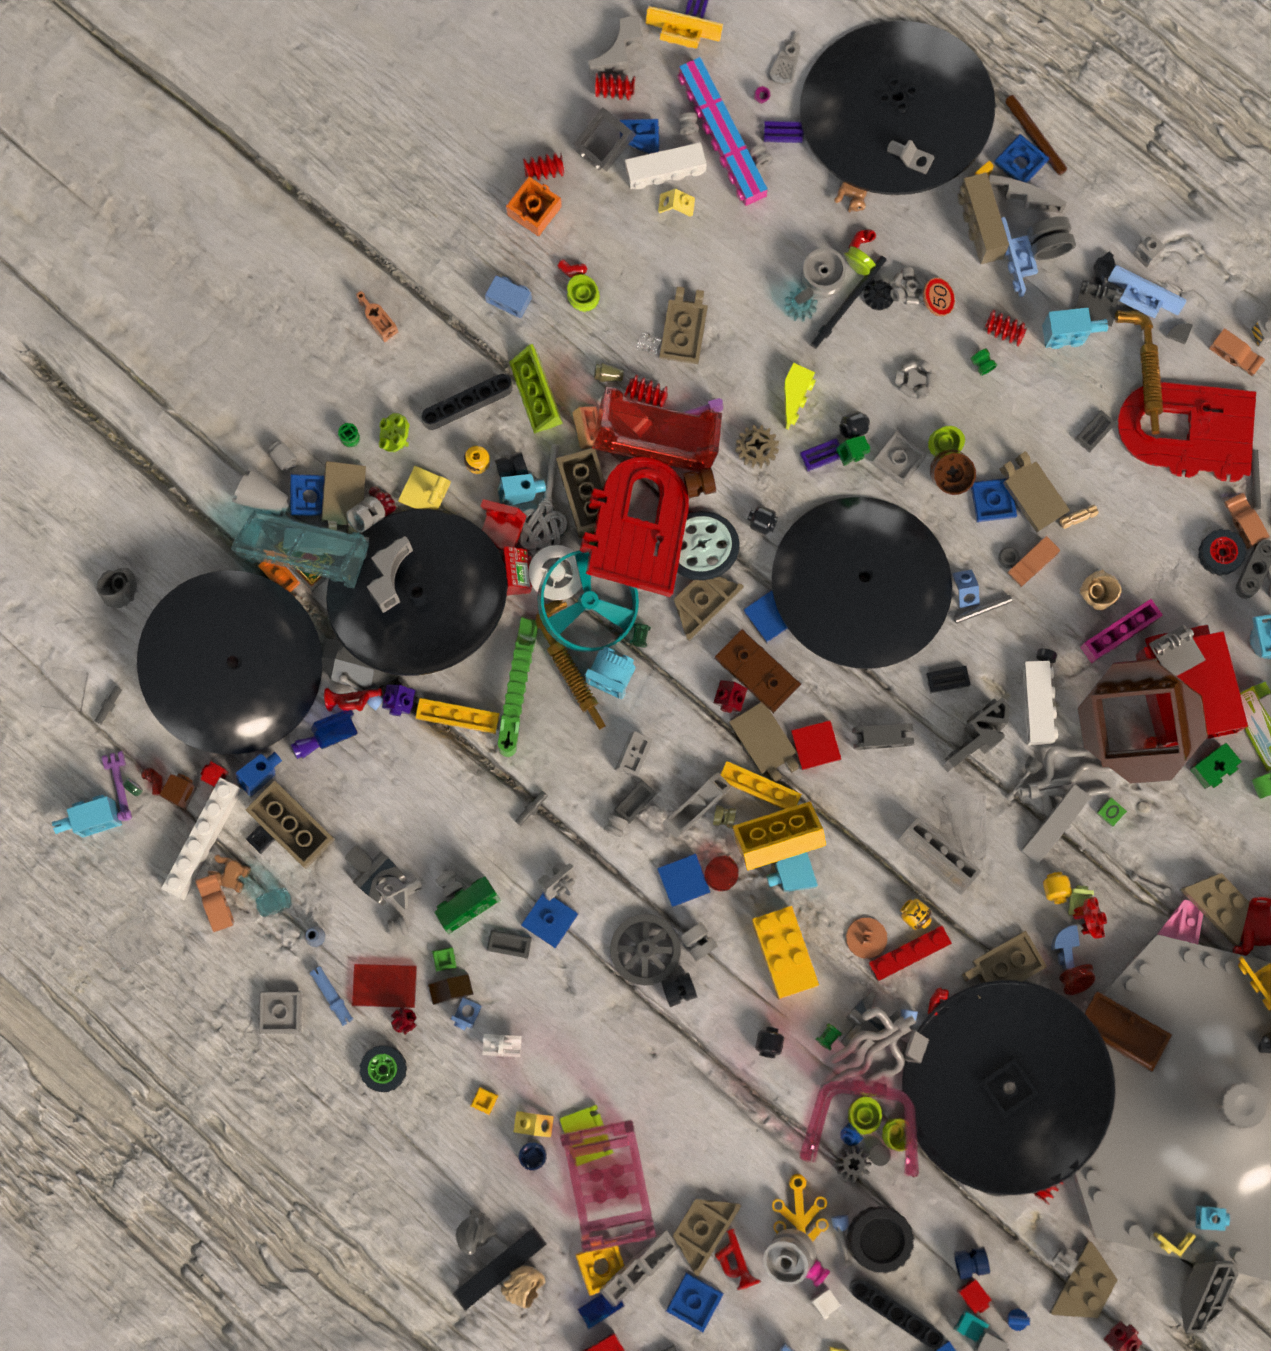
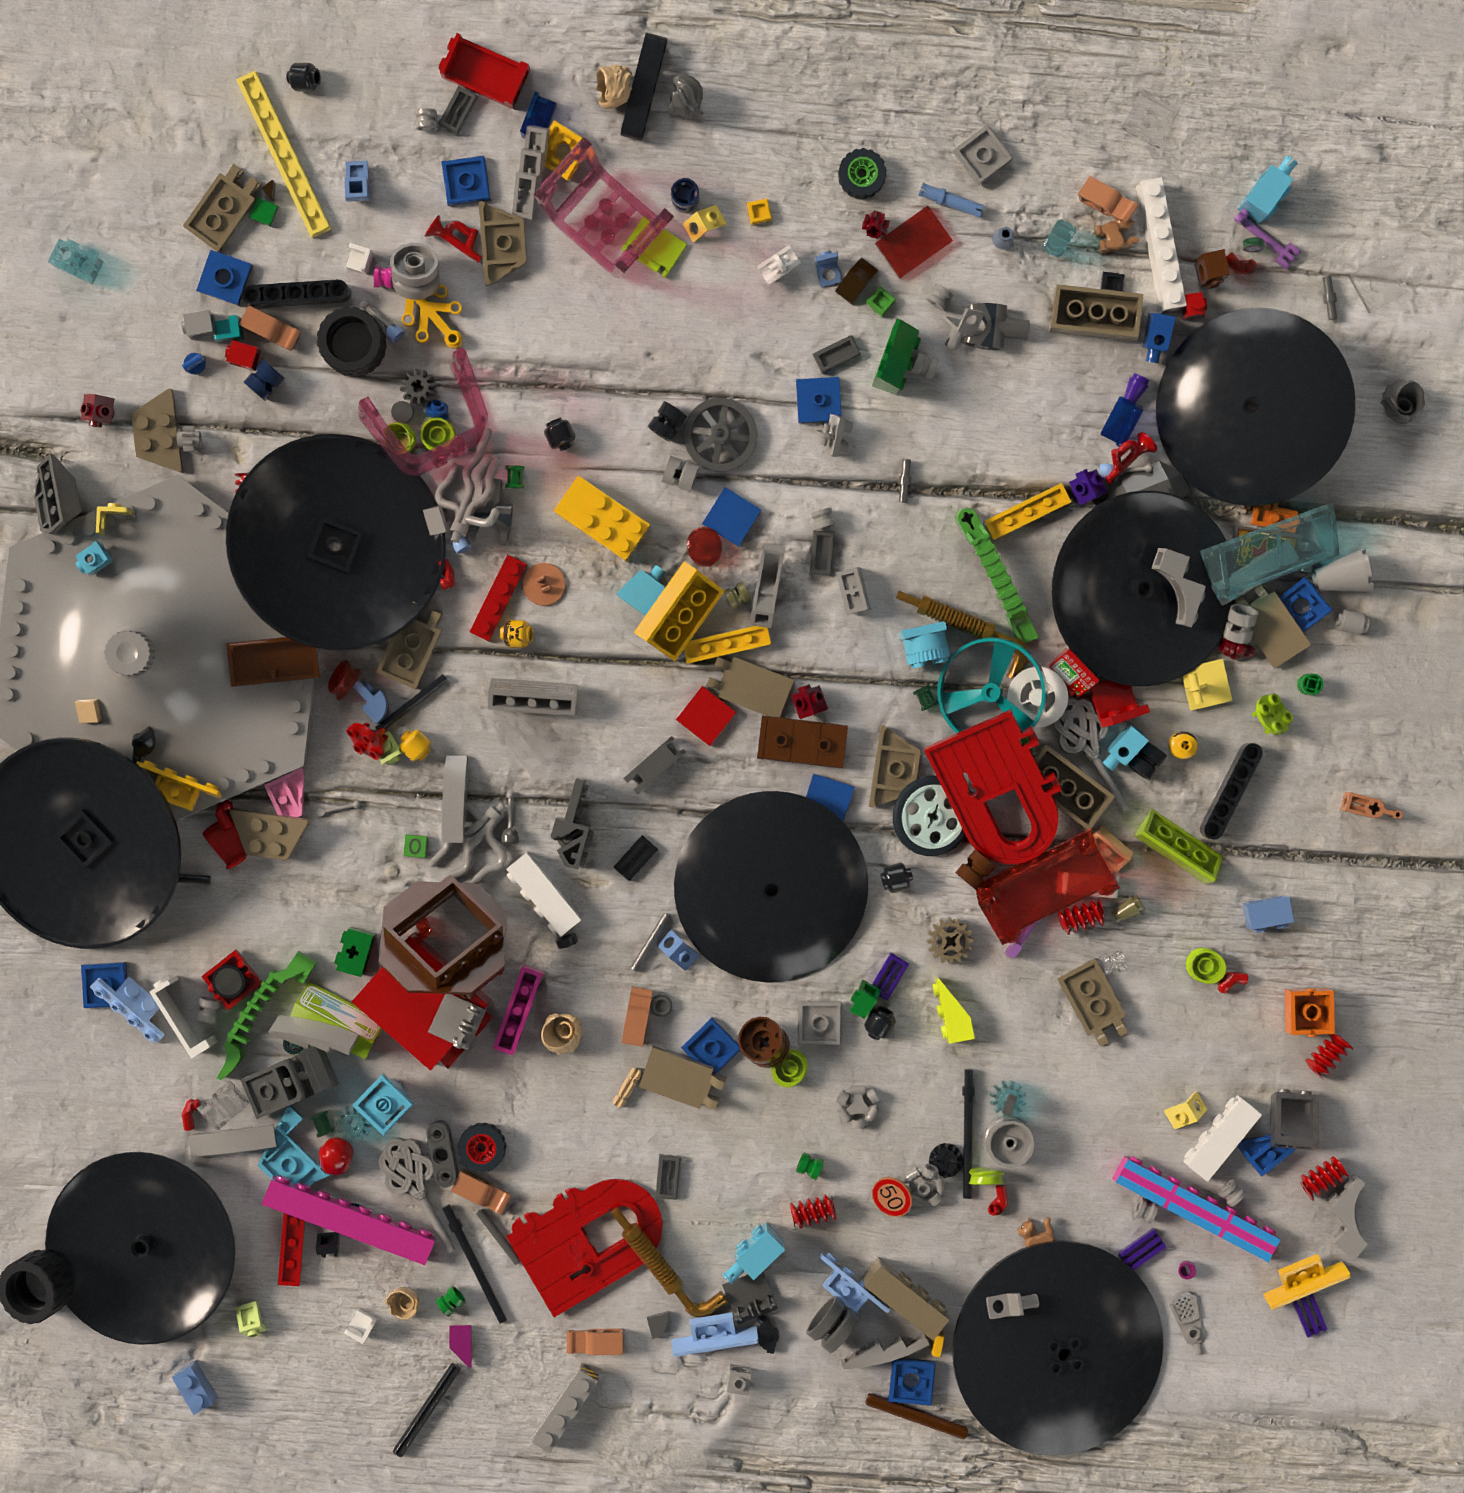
camera: 150 degrees right, 10 degrees up
none -> nougat piece [239,305,301,351]
none -> black bar [375,674,448,730]

